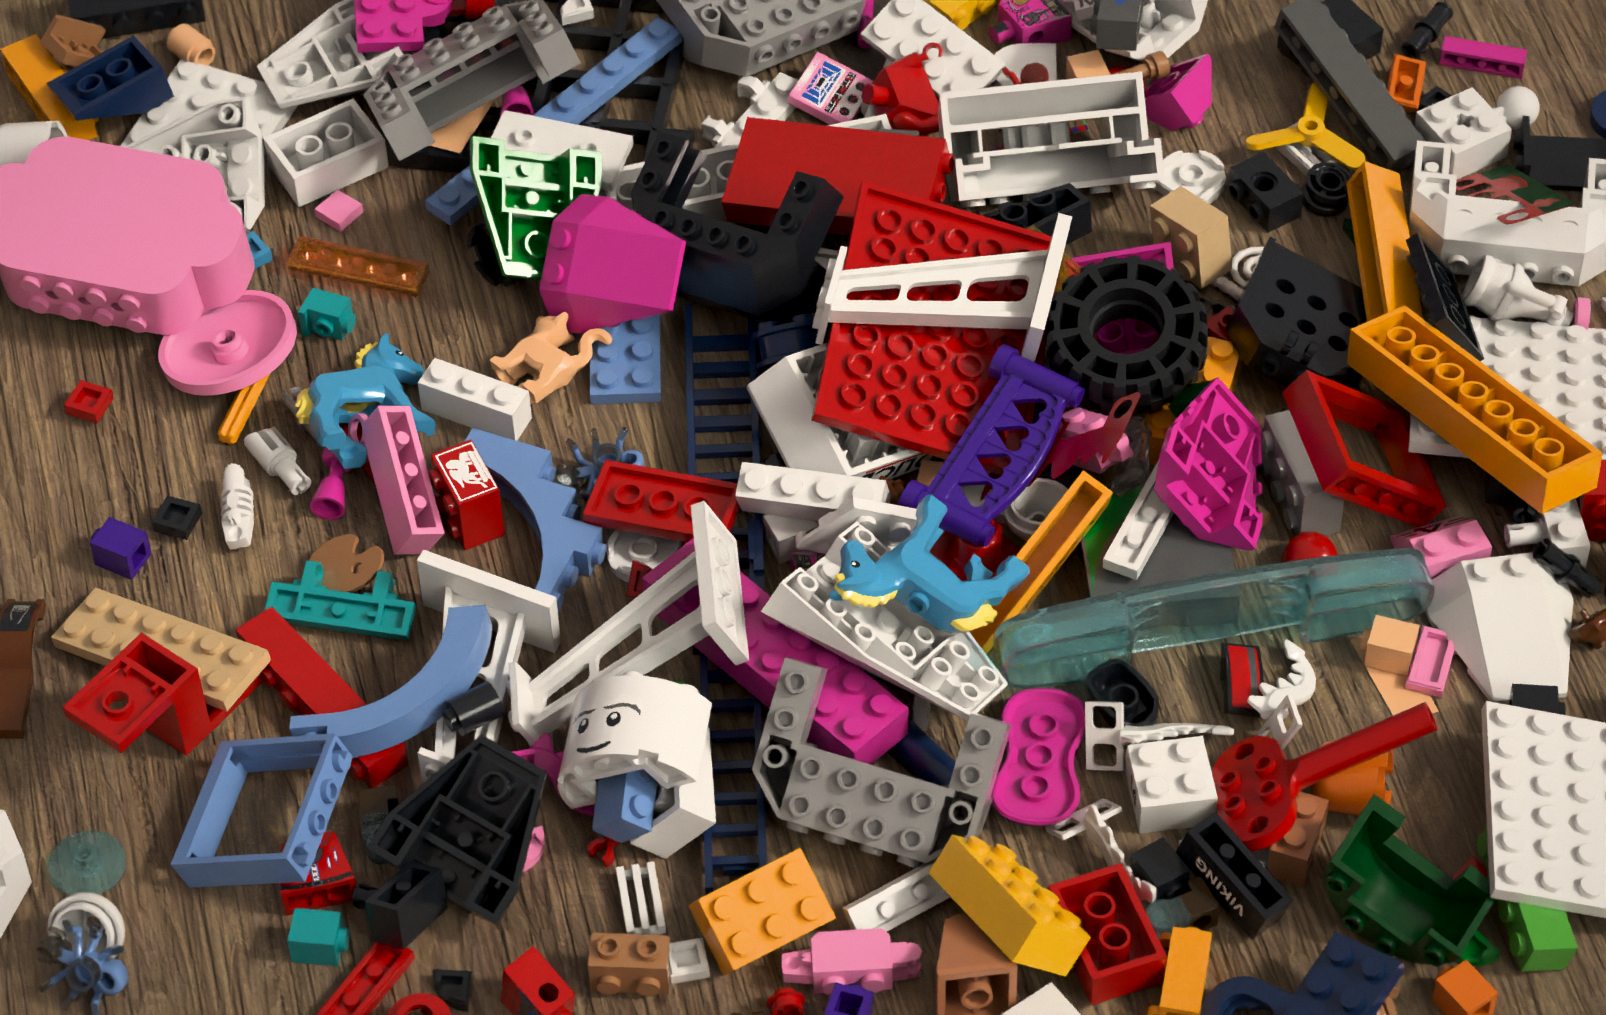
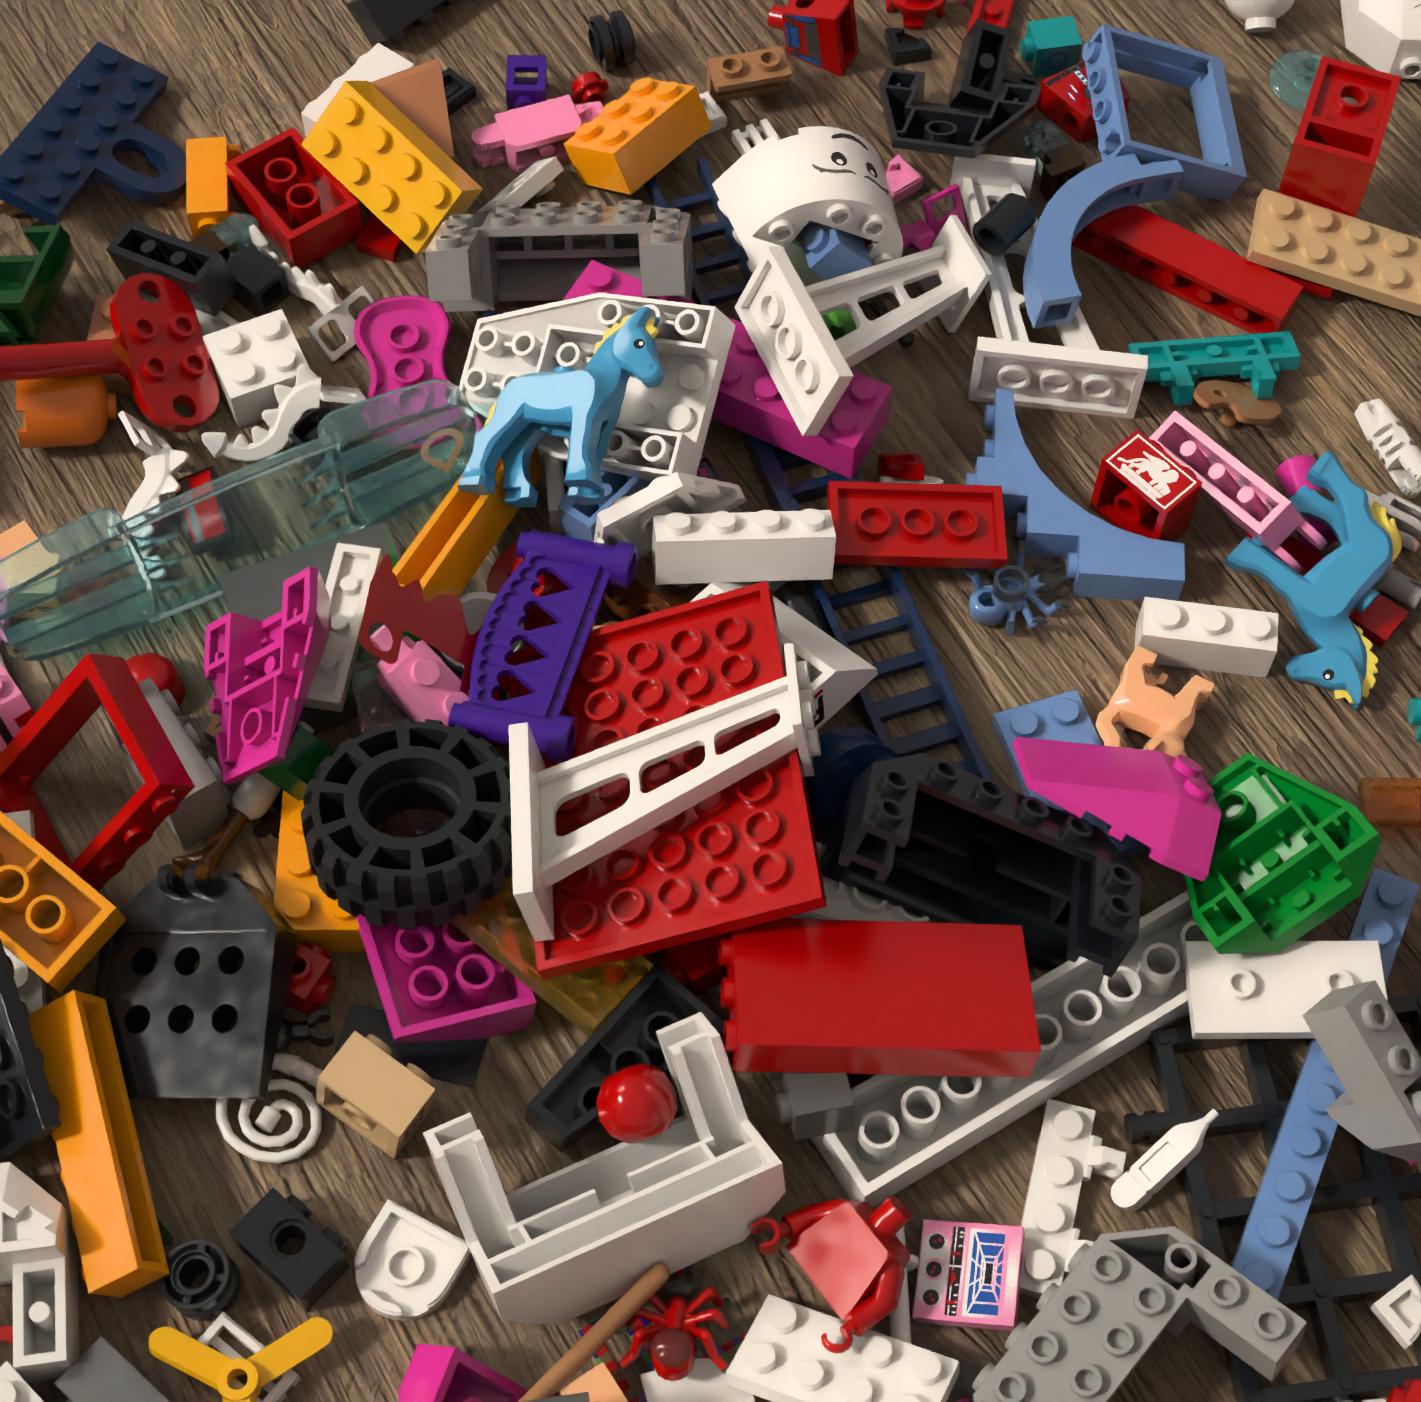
camera: 160 degrees right, 10 degrees up
none -> red hair [596,1063,678,1144]
none -> white piece [1111,1108,1219,1212]

